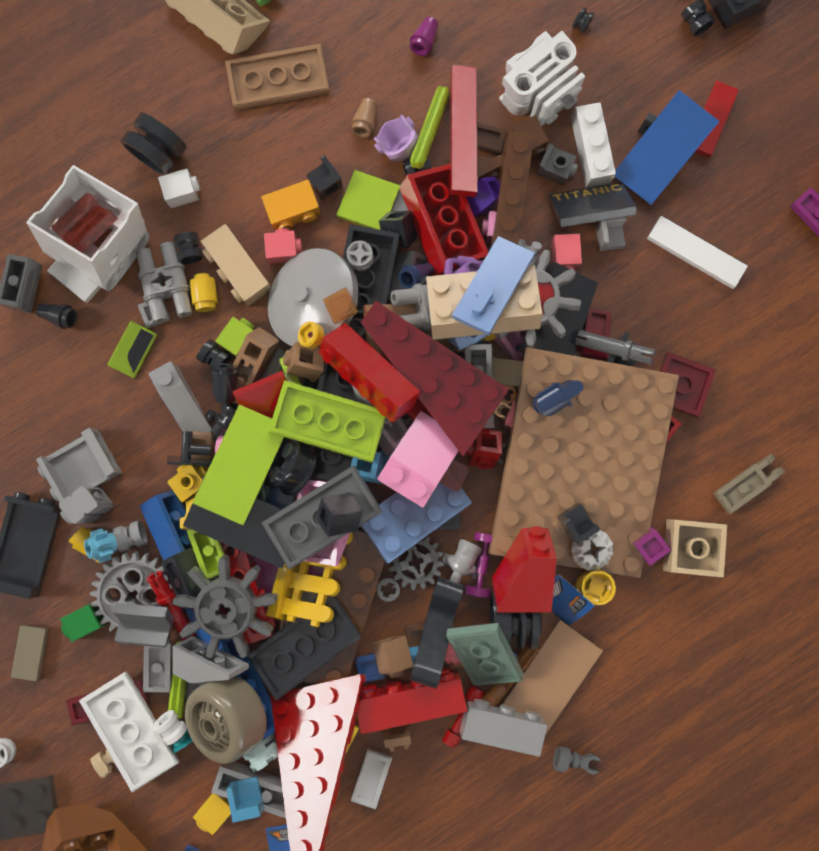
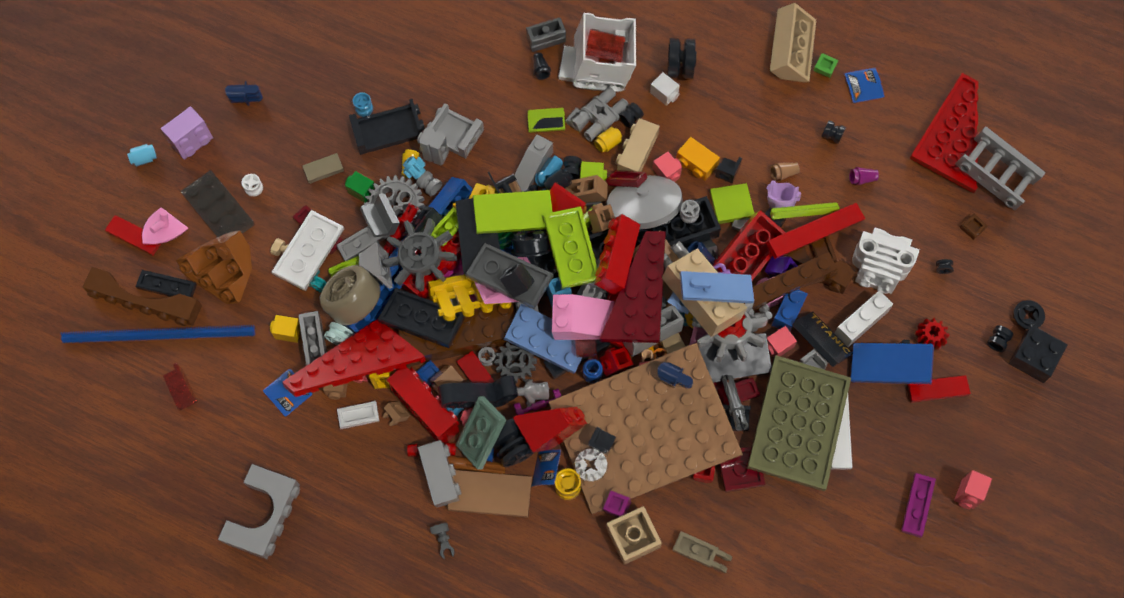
camera: 60 degrees right, 15 degrees down
white wheel [153,710,187,745] -> none
medium nougat tile [225,44,330,110] -> none
dark azure panel [226,776,264,823] -> none
yellow tile [298,321,324,349] -> none
clear orange tile [322,287,359,324] -> none
black panel [379,210,417,248] -> none
dark grey brick [537,143,578,185] -> none
none -> red tile [456,351,494,383]
none -> dark azure piece [535,155,563,187]
none -> blue brick [583,359,602,384]
none -> dark red tile [606,170,647,188]
none -> olive plate [747,355,851,491]
none -> blue brick [772,289,808,331]
none -> black wheel [821,120,846,144]
none -> red gear [915,318,950,350]

